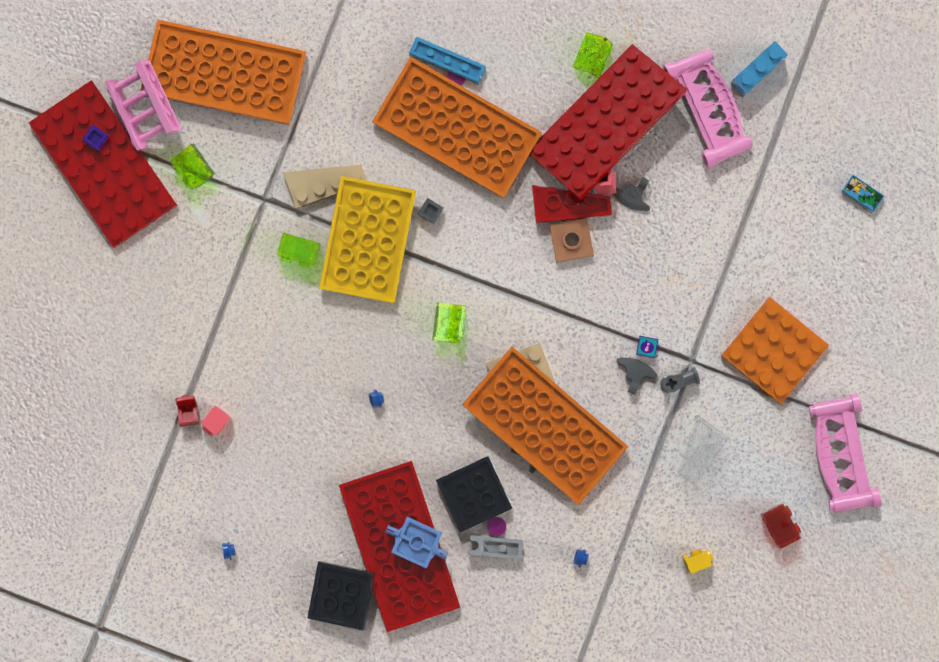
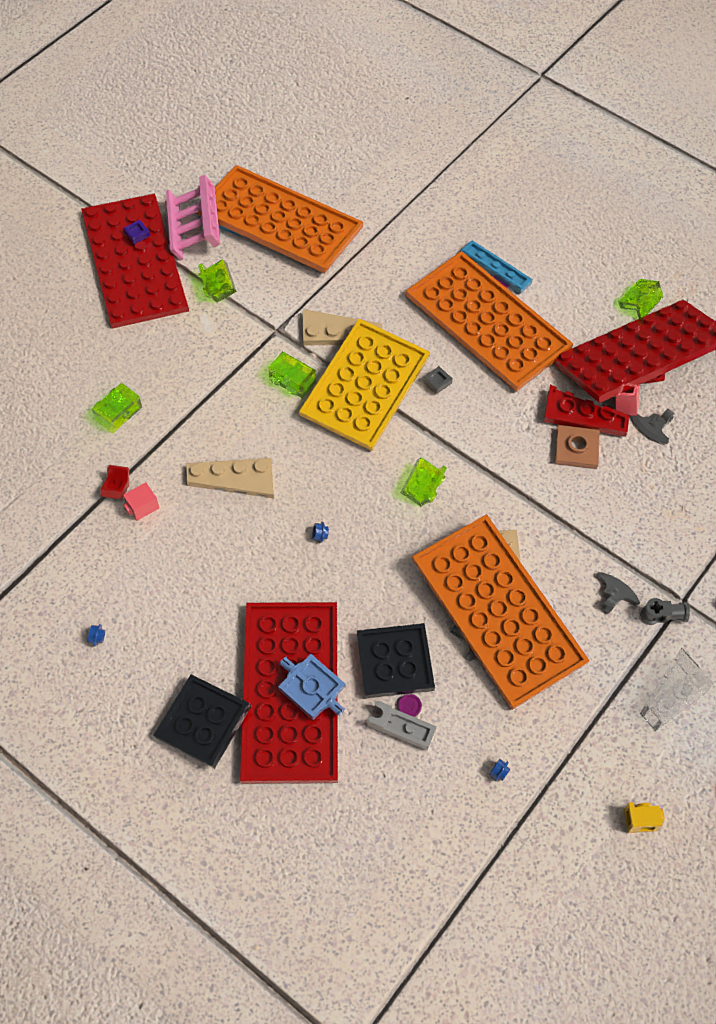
camera: 20 degrees right, 25 degrees down
tile [636,336,659,358] -> none
none -> clear neon green brick [92,383,142,434]
none -> tan wing [186,458,274,499]

